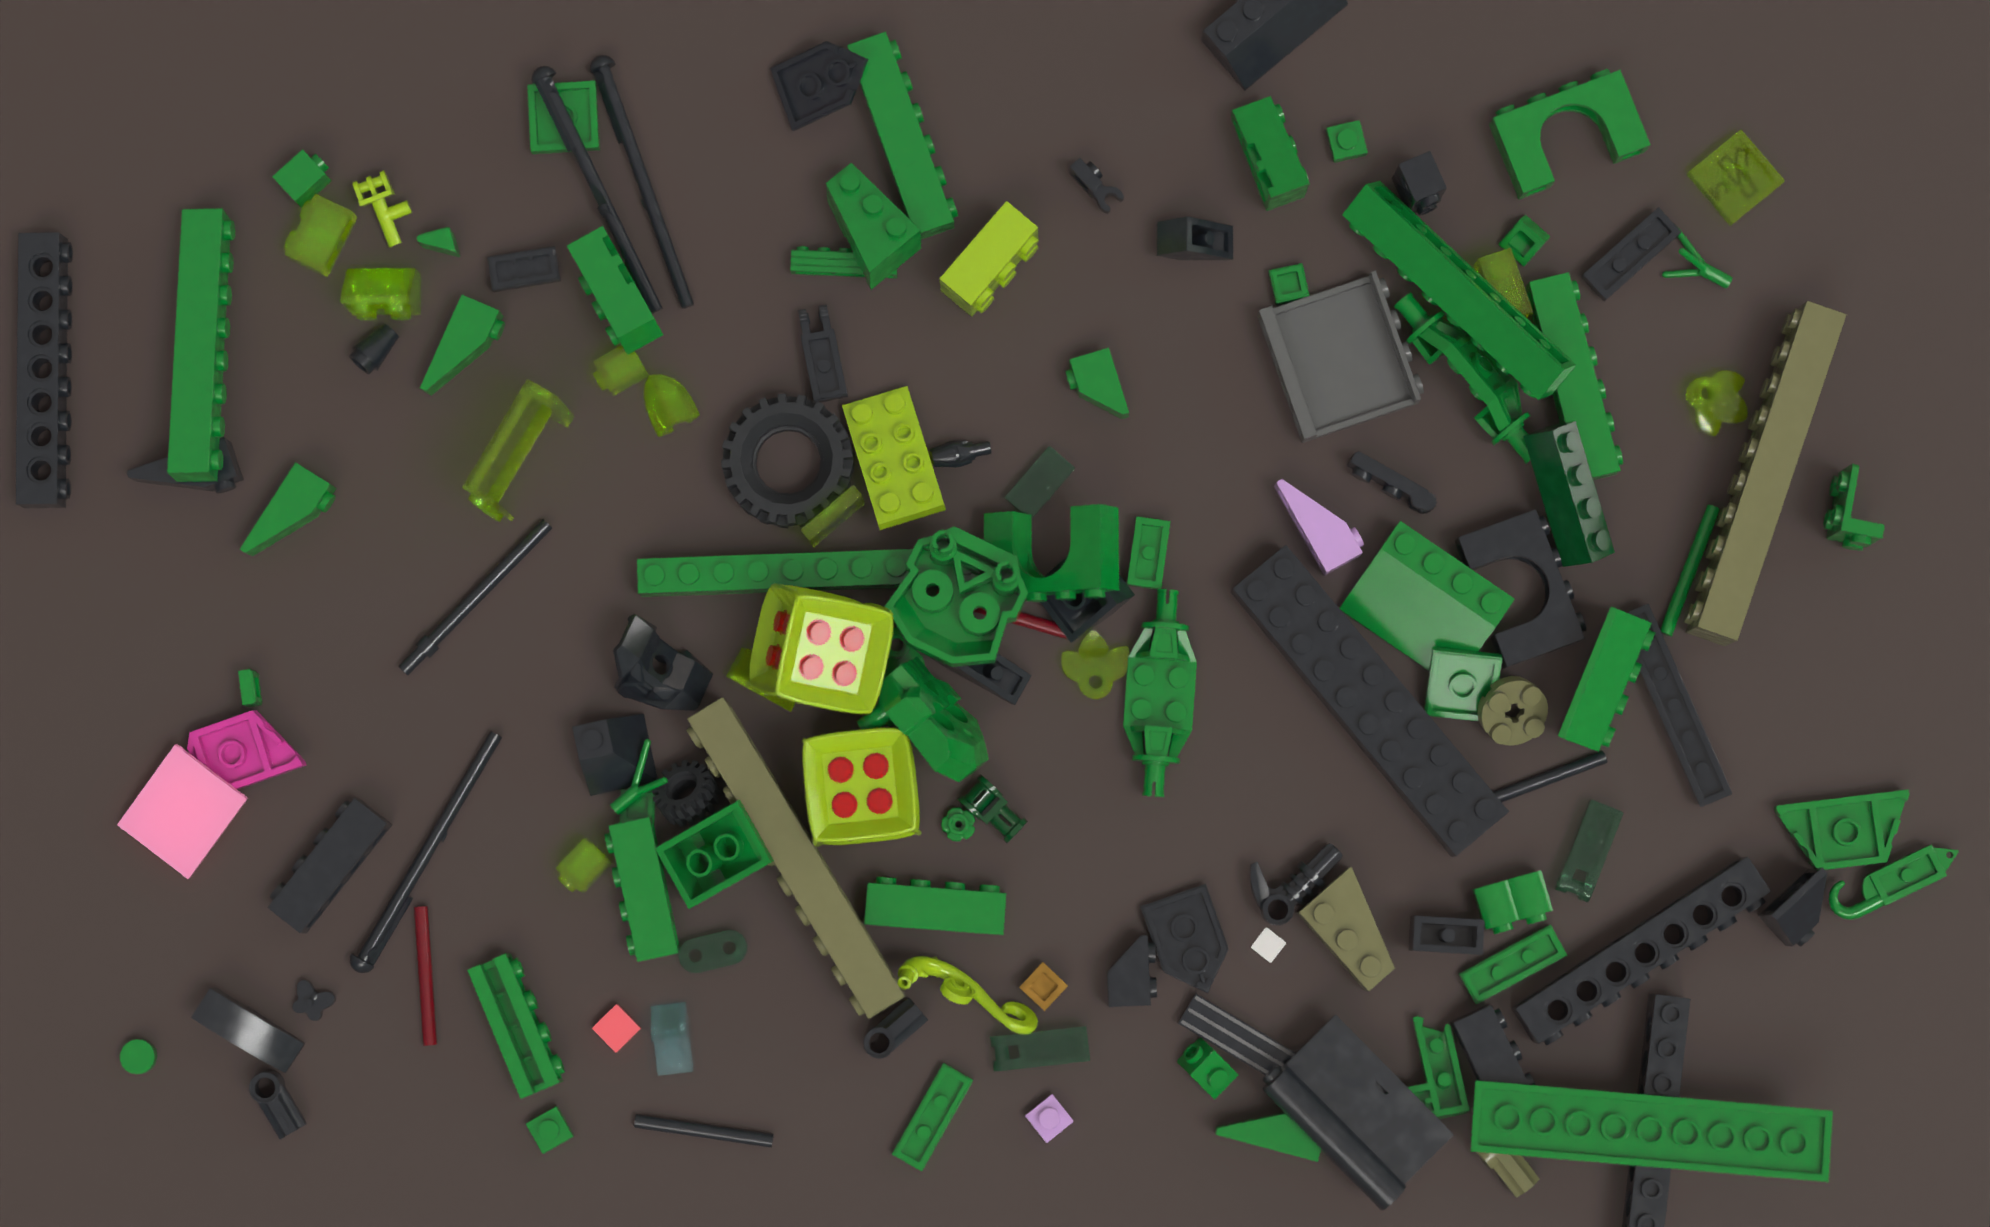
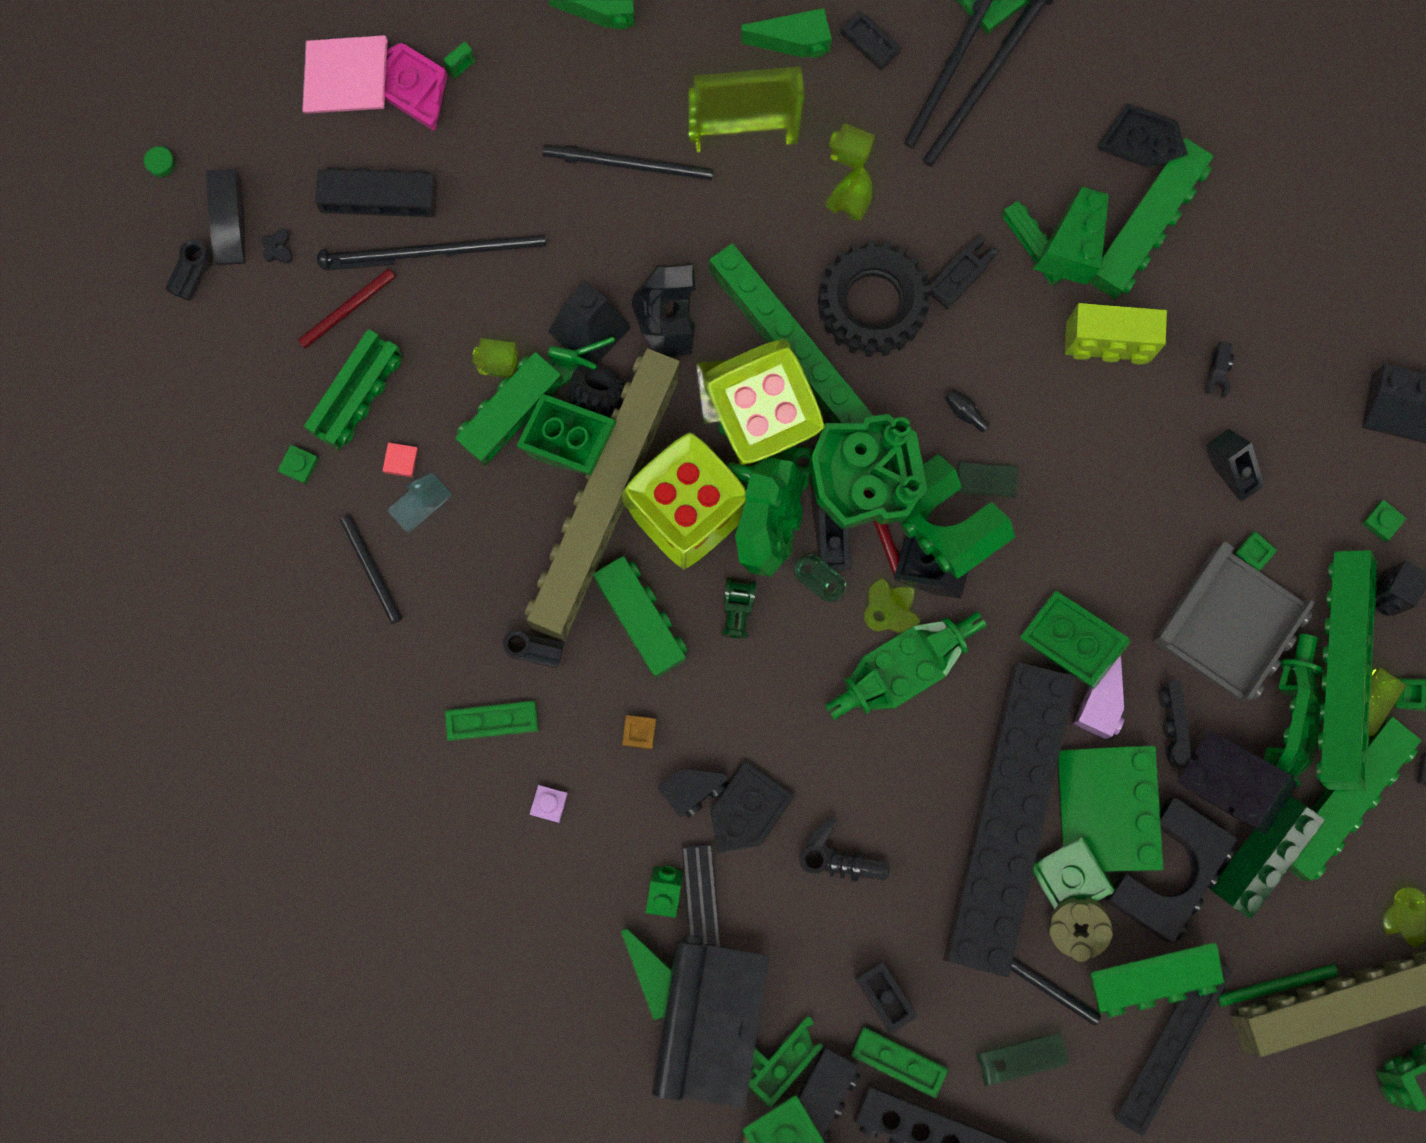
camera: 45 degrees right, 5 degrees down
green wedge [567,226,663,355] -> none
clear green plate [679,930,748,973] -> none
clear neon green tile [801,485,865,548] -> none
lime plate [842,386,946,530] -> none
lime plant [897,956,1038,1035] -> none
green plate [941,807,975,842] -> none
clear green plate [990,1026,1090,1072] -> none
green slope [1065,348,1129,419] -> none
green plate [1127,517,1171,590] -> none
green wedge [1230,96,1310,211] -> none
white sticker [1251,928,1286,963] -> none
olive wedge [1296,866,1395,991] -> none
green brick [1472,870,1553,934] -> none
none -> clear green beam [794,554,846,602]
none -> green plate [1020,591,1131,689]
none -> black piece [1177,730,1298,835]

